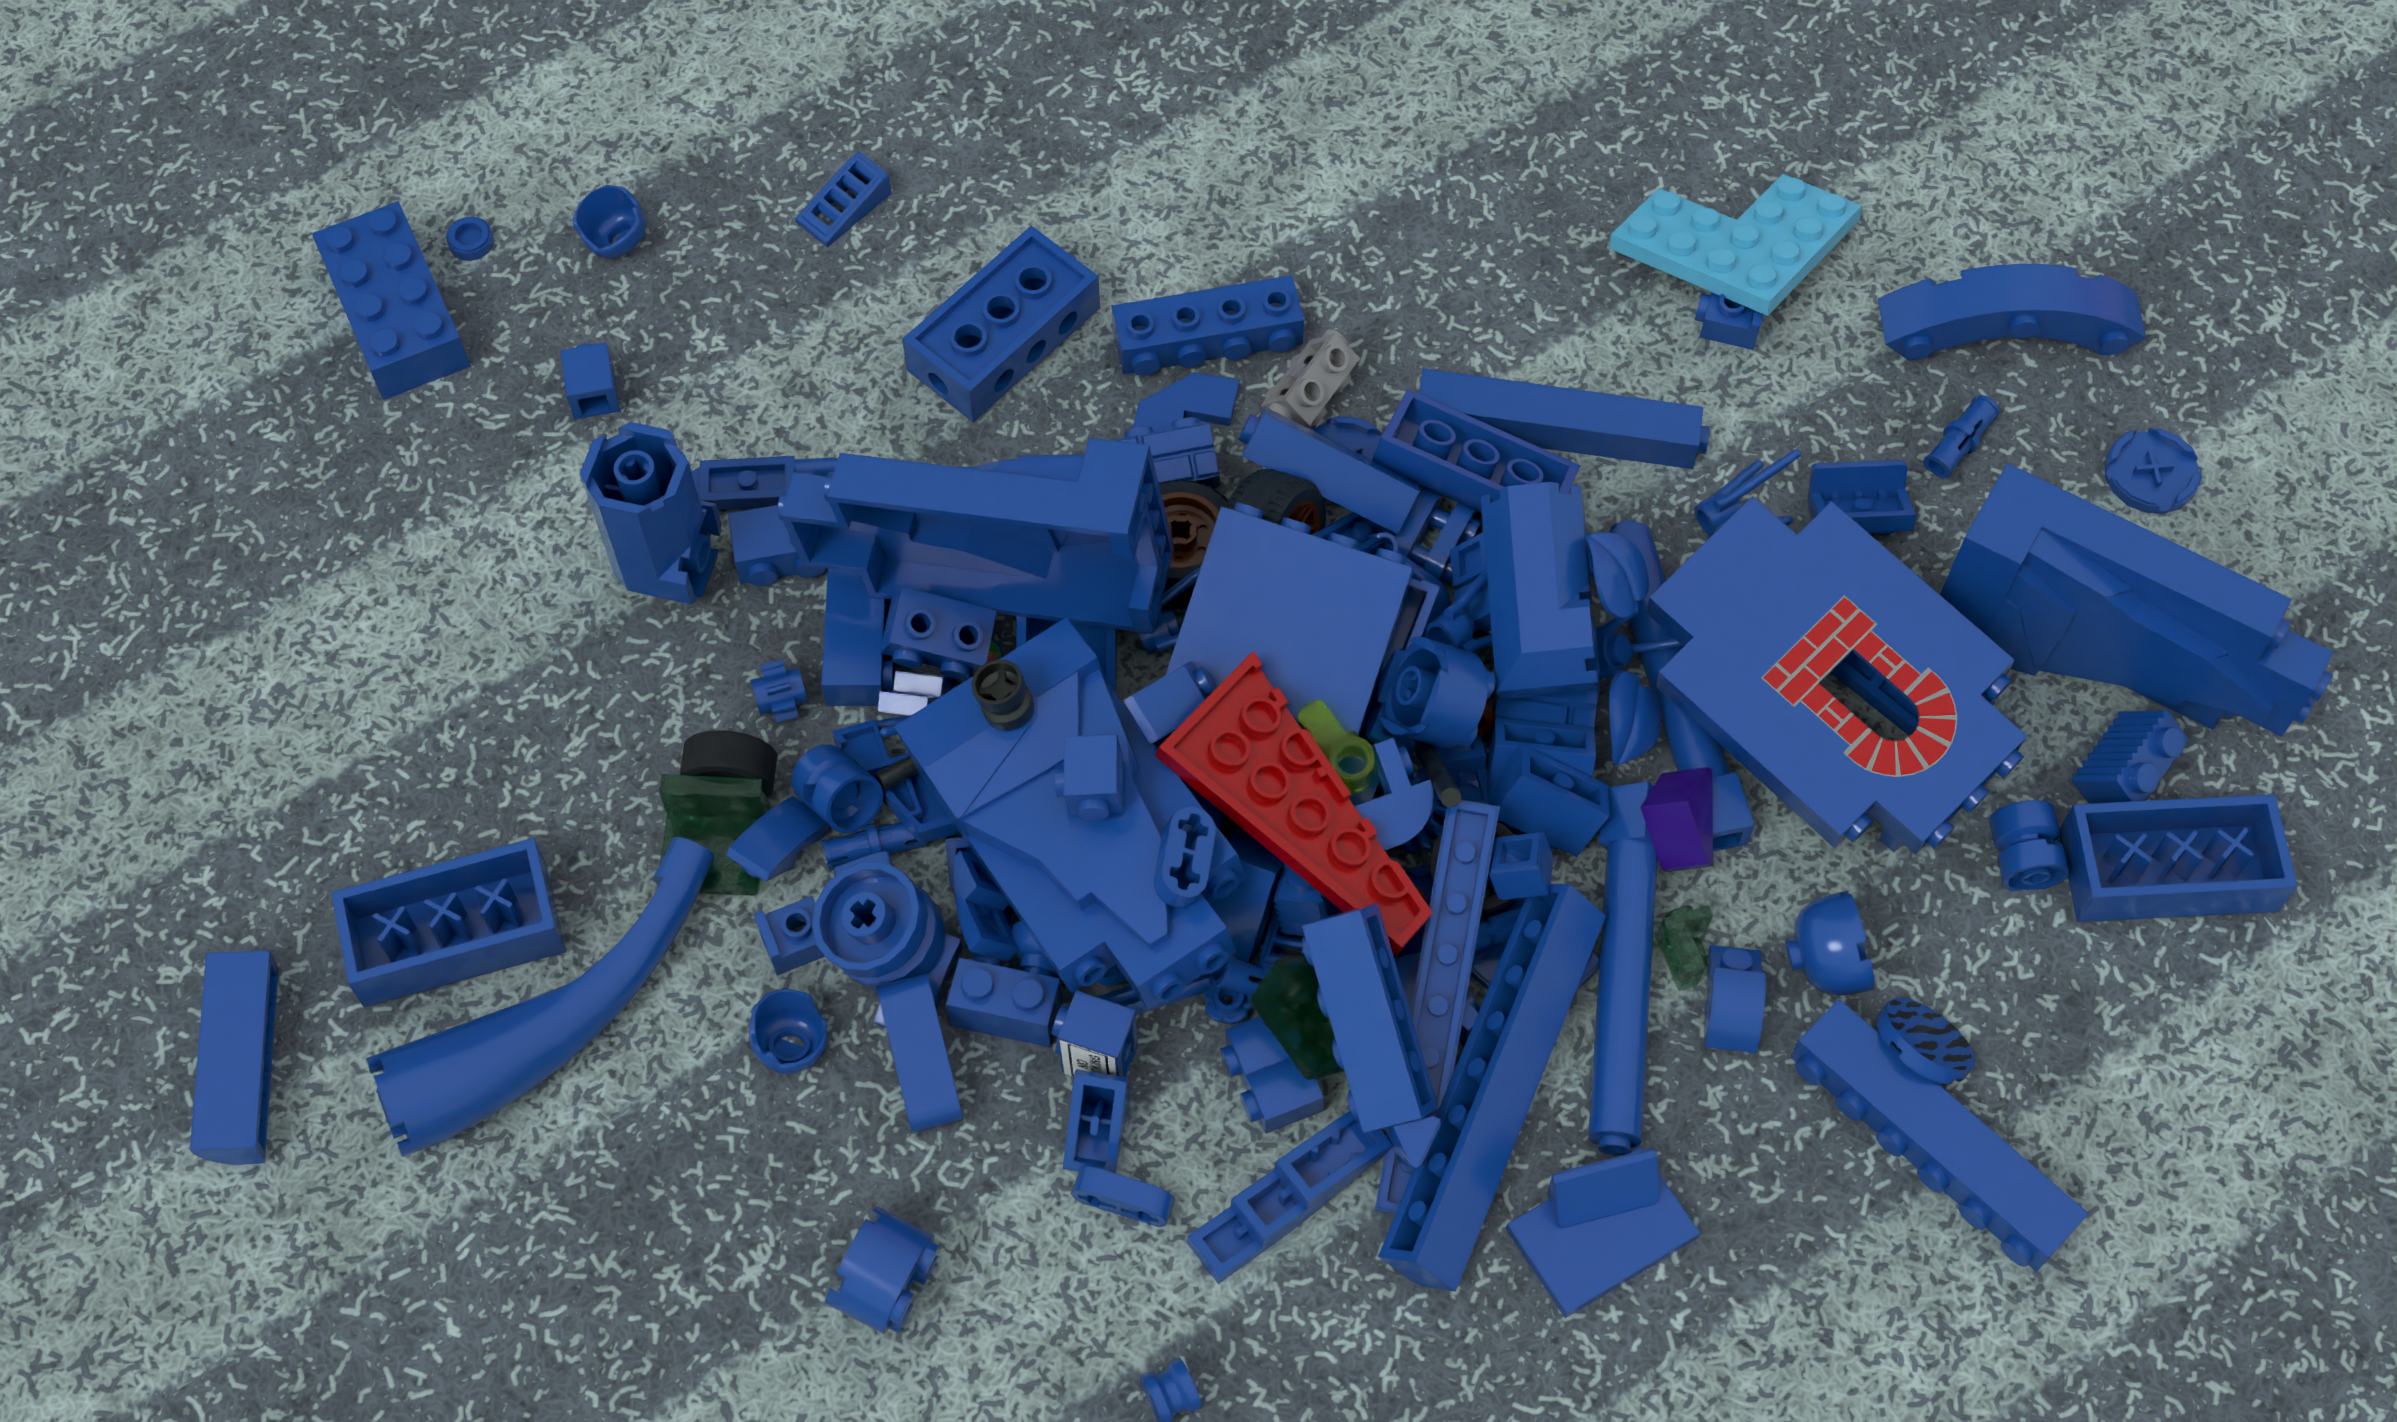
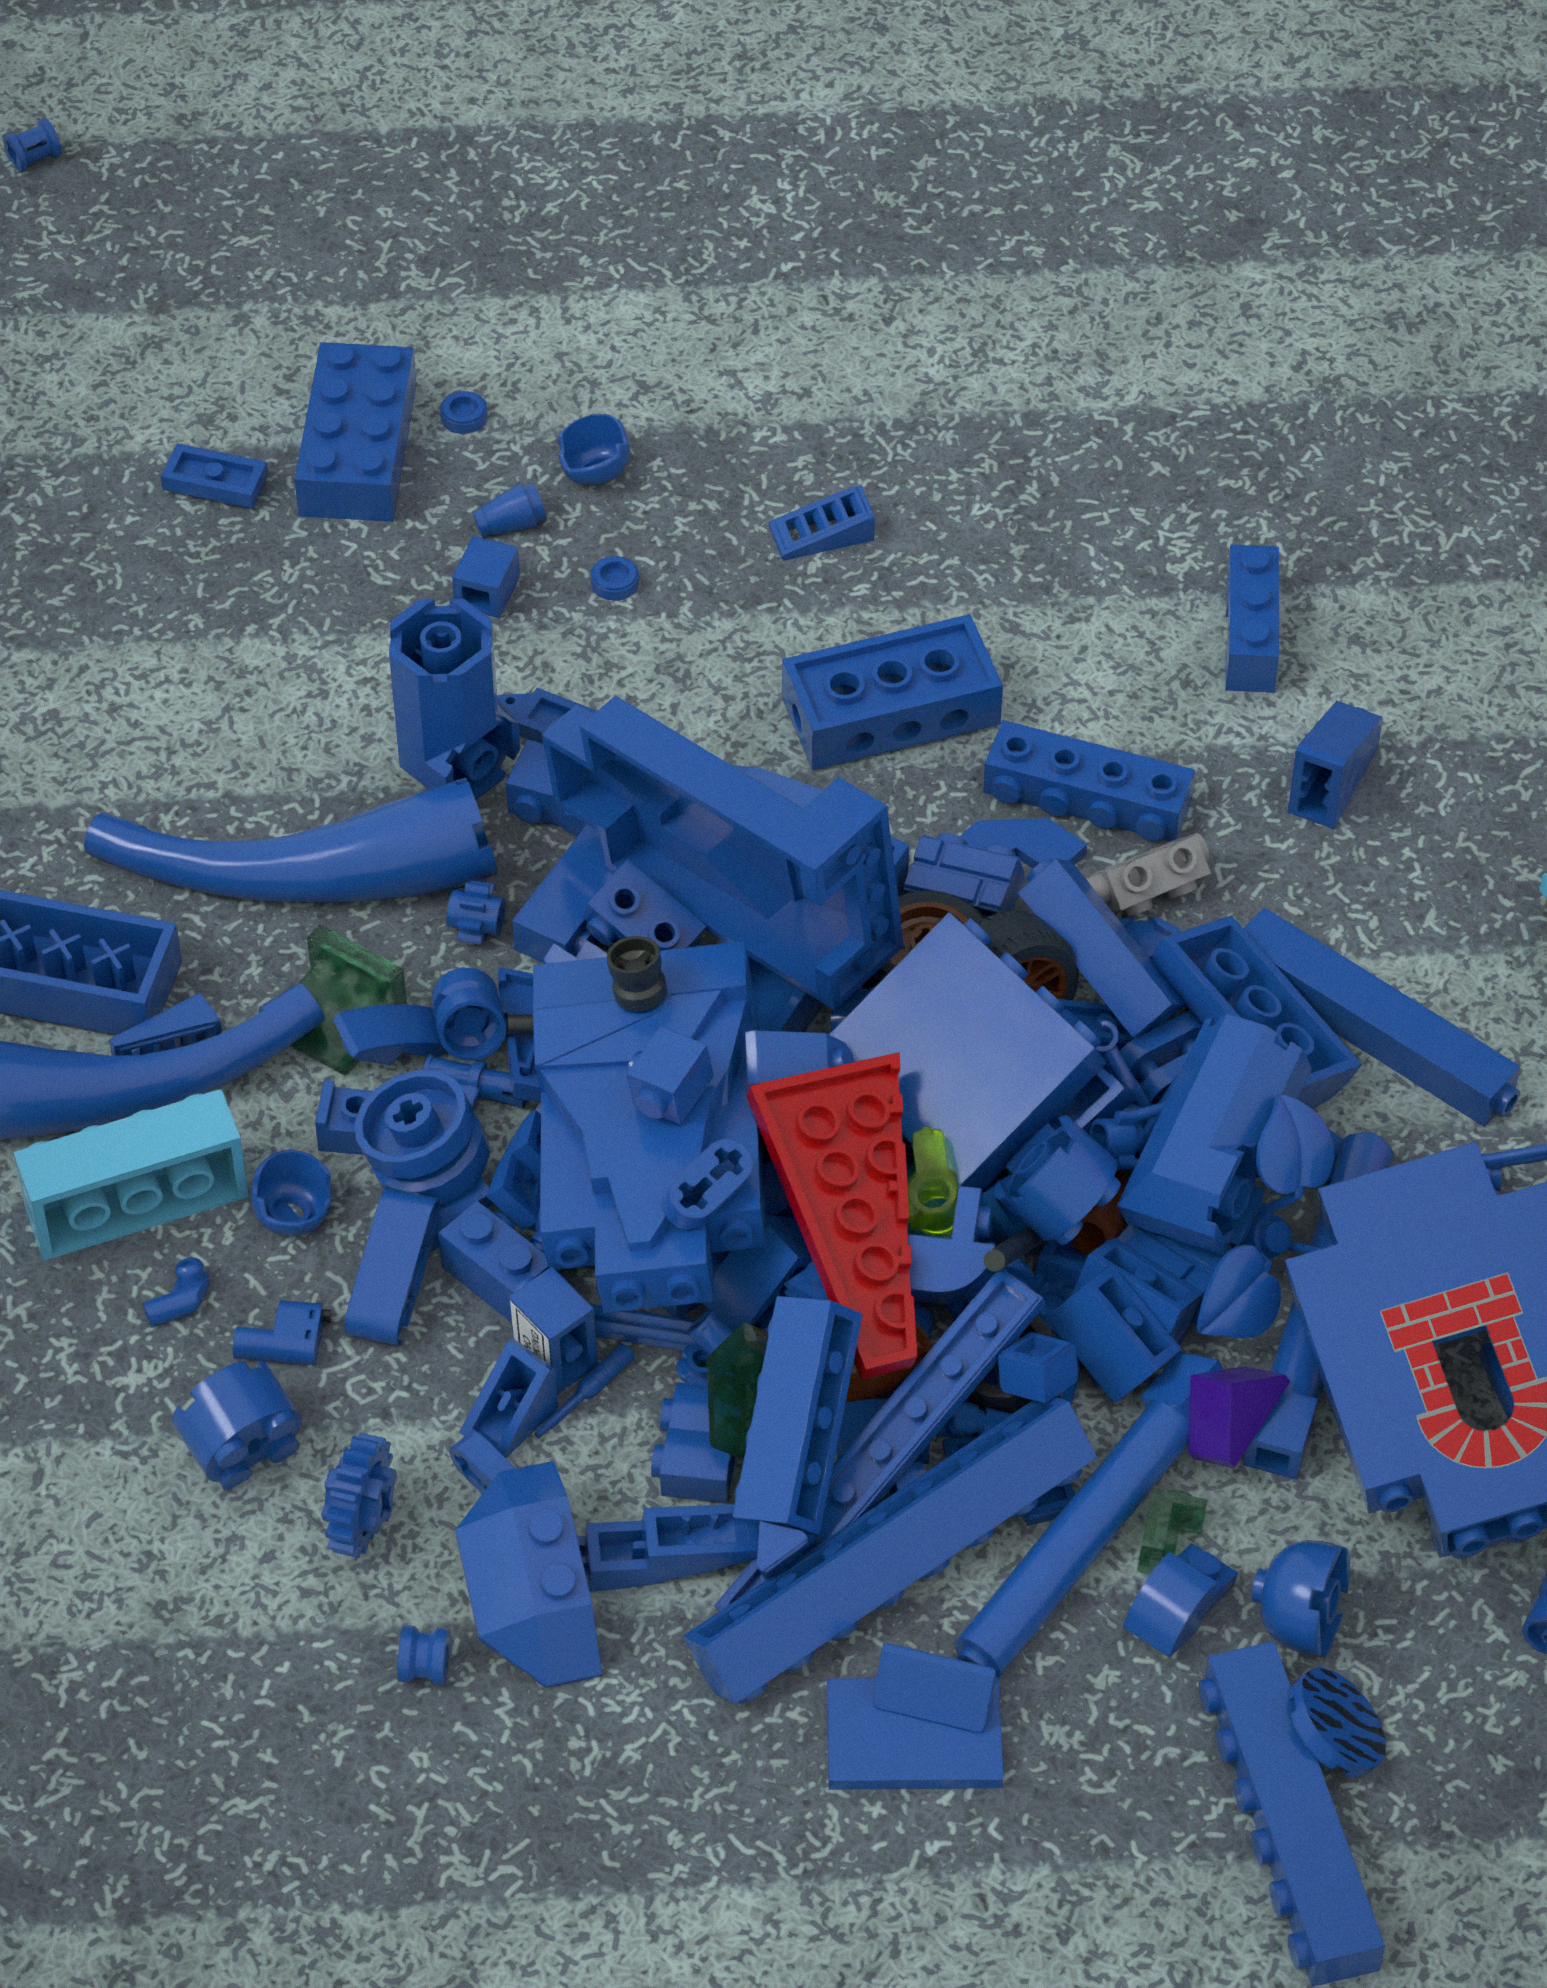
camera: 30 degrees right, 10 degrees down
black tyre [679,730,778,804] -> none
none -> medium azure brick [13,1089,249,1261]
none -> blue brick [84,778,498,903]
none -> blue slope [109,993,222,1056]
none -> blue arm [142,1257,210,1328]
none -> blue plate [161,443,268,509]
none -> blue piece [233,1300,332,1365]
none -> blue gear [321,1432,397,1558]
none -> blue wedge [455,1461,602,1688]
none -> blue cone [472,483,547,538]
none -> blue piece [535,1343,635,1439]
none -> blue tile [591,556,639,601]
none -> blue arch [1225,544,1279,693]
none -> blue slope [1287,700,1383,829]

